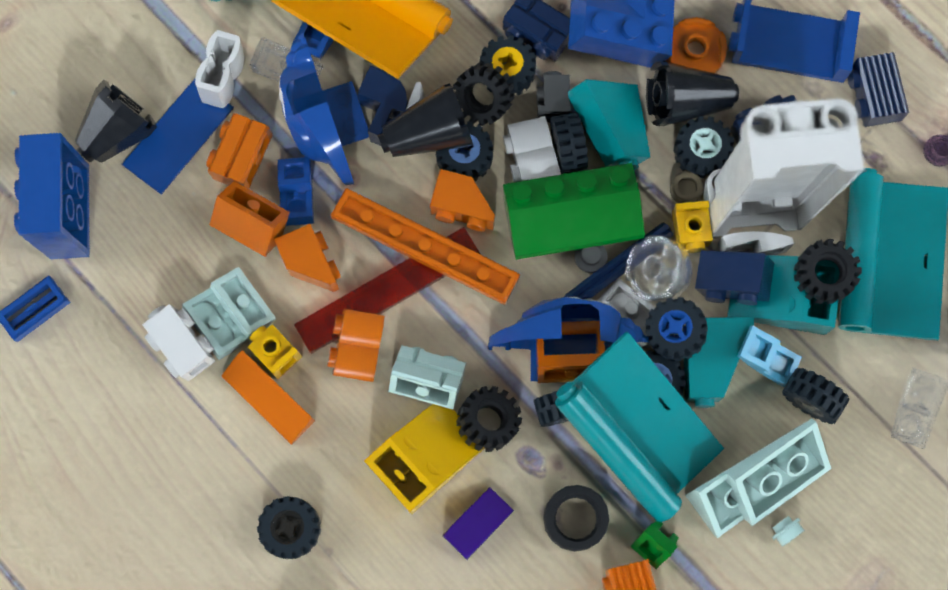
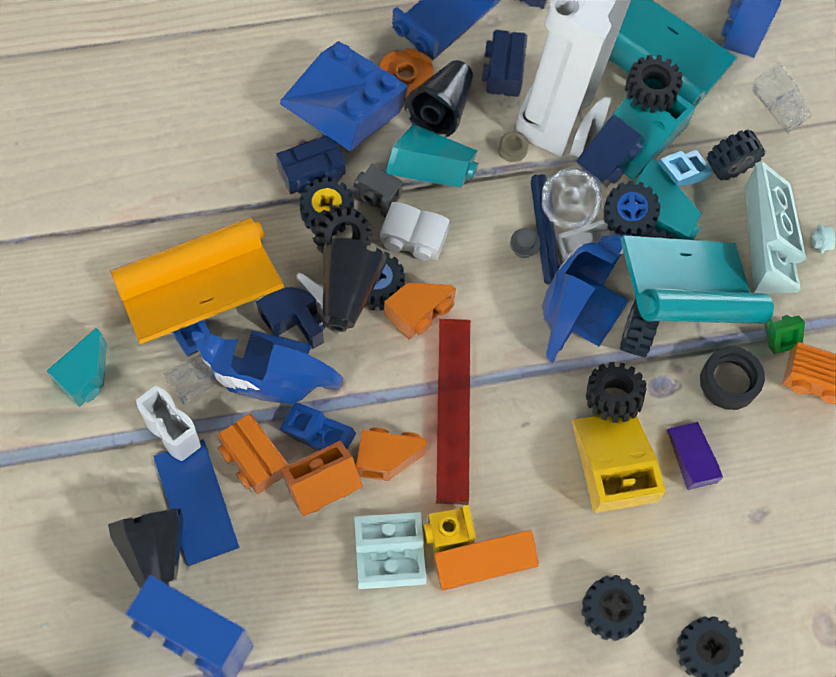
camera: 65 degrees left, 10 degrees down
white brick [142,304,215,381] -> none
orange brick [327,309,385,382] -> none
orange tile [331,188,520,305] -> none
light aqua brick [388,345,466,410] -> none
green slope [503,163,645,260] -> none
orange tile [536,321,605,383] -> none
black wheel [550,113,588,174] -> none
yellow brick [672,200,713,253] -> none
black wheel [673,116,734,178] -> none

